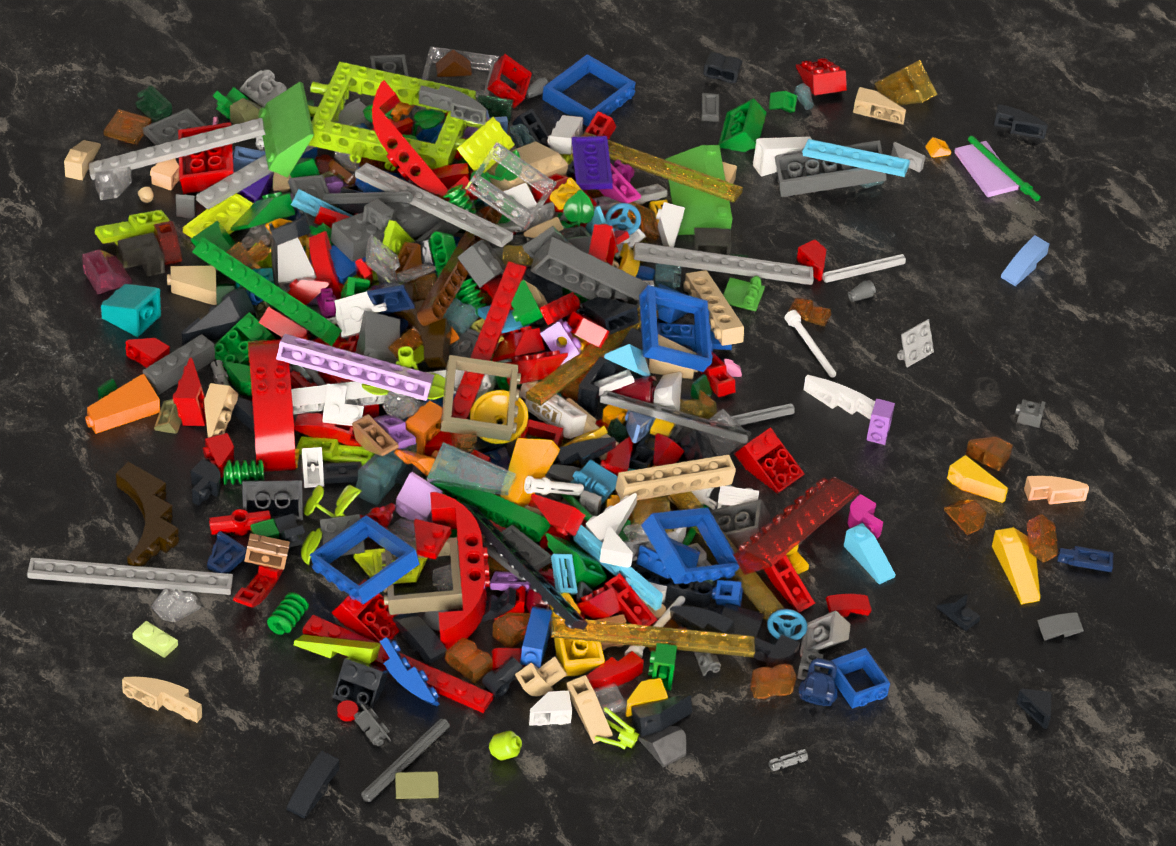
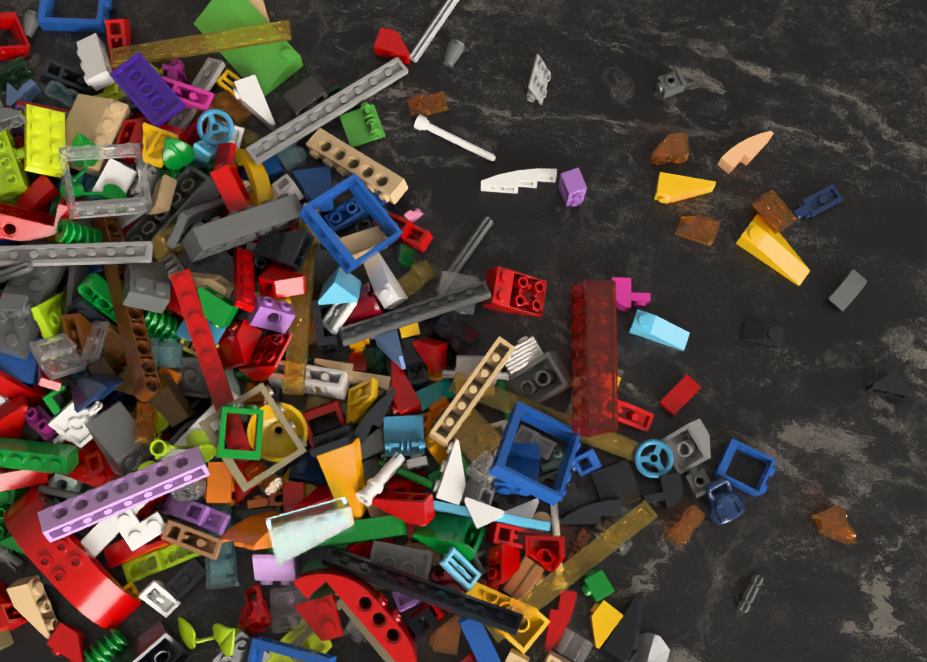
camera: 30 degrees left, 30 degrees up
none -> window [215,403,264,460]
none -> black slope [309,421,354,458]
none -> red slope [525,534,565,575]
none -> clear orange slope [812,505,857,545]

